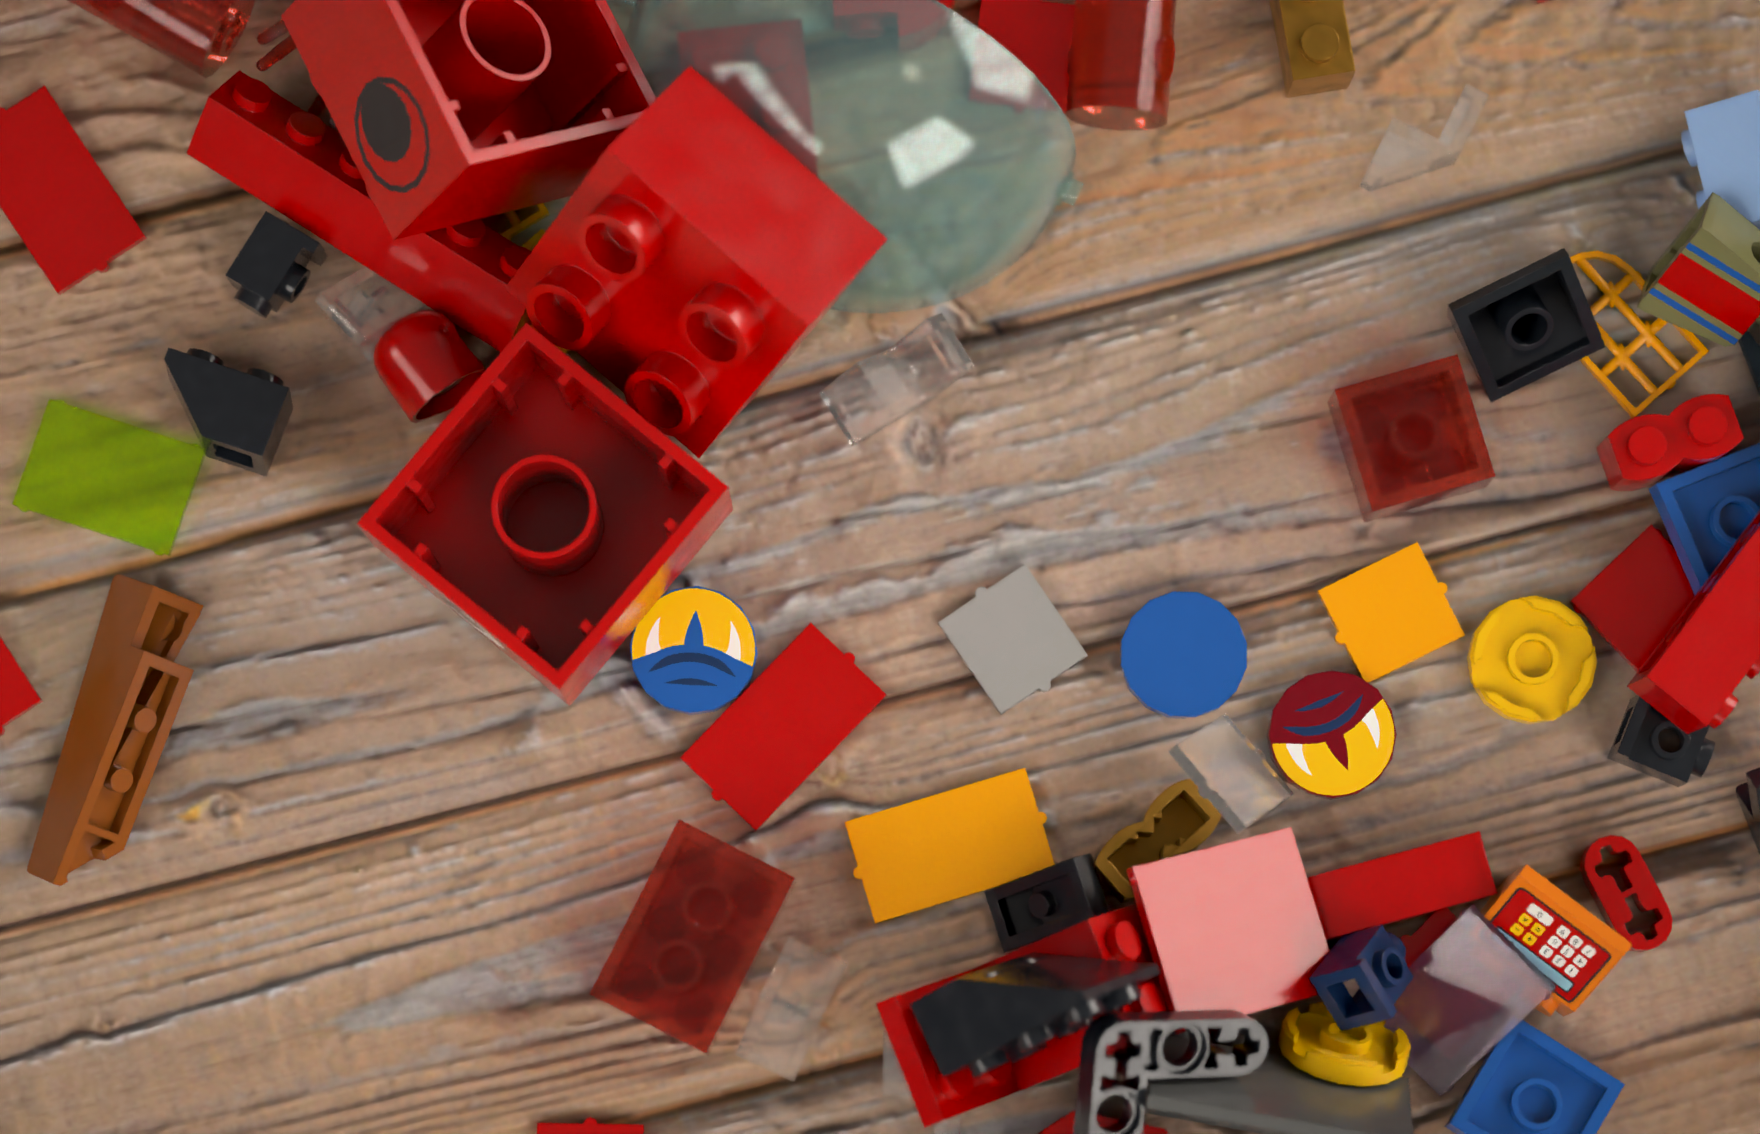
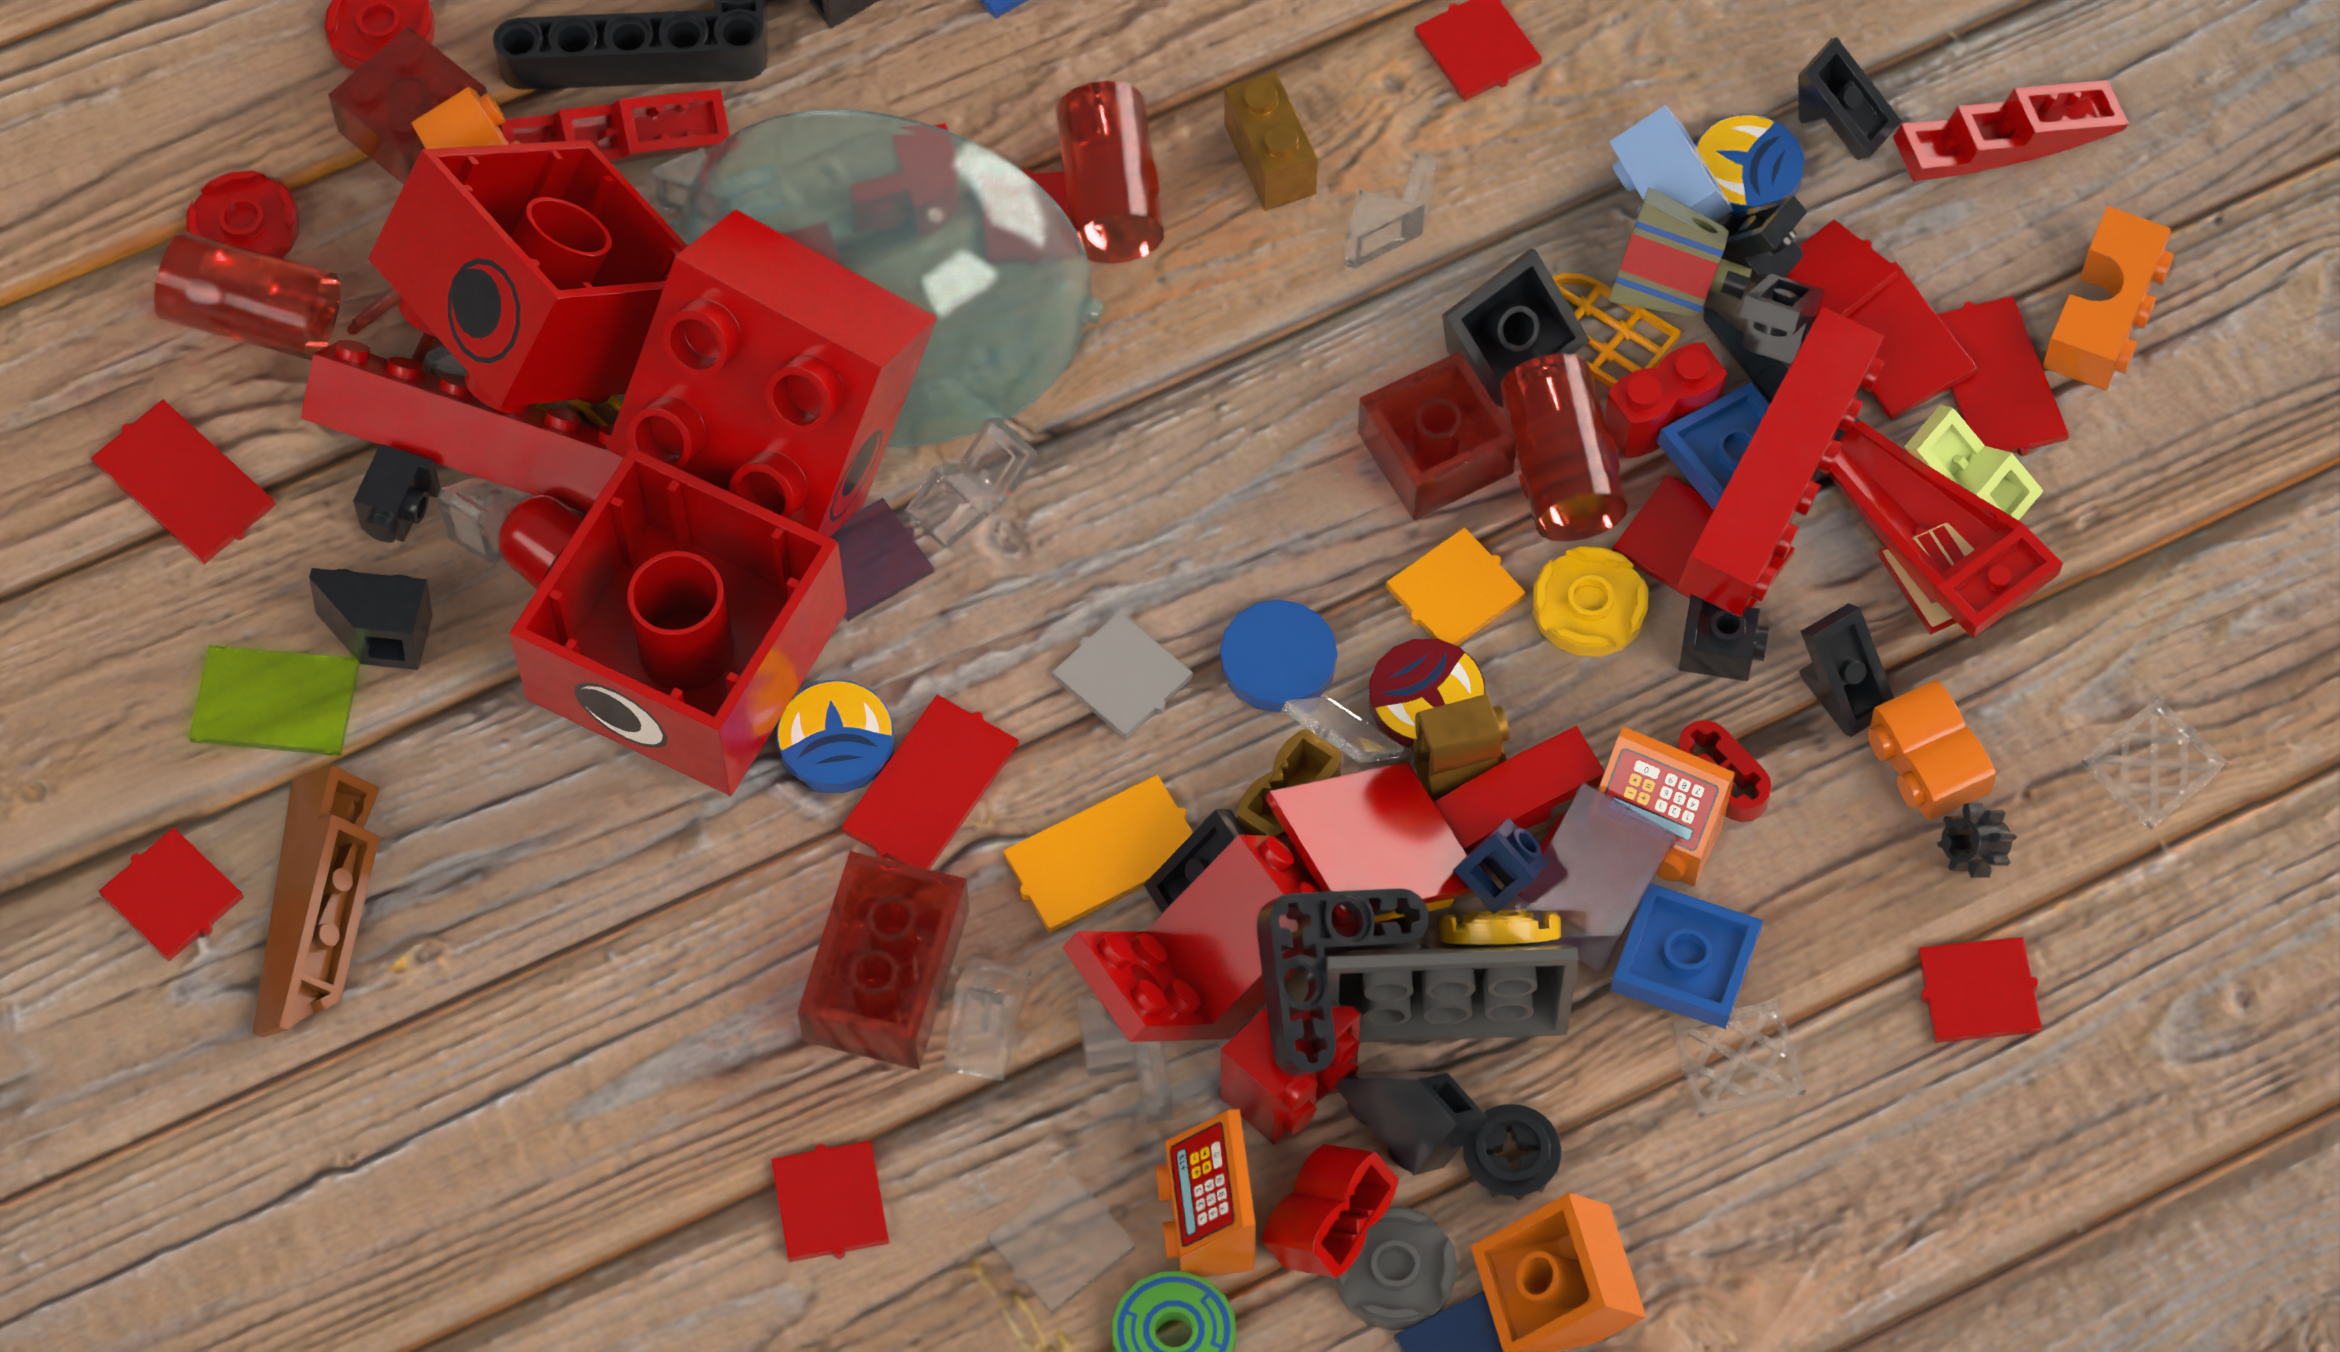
camera: 10 degrees left, 20 degrees down
black slope [909,952,1161,1078] -> none
none -> clear purple piece [830,498,934,622]
none -> pearl gold brick [1413,694,1510,801]
none -> clear red piece [1500,354,1628,542]

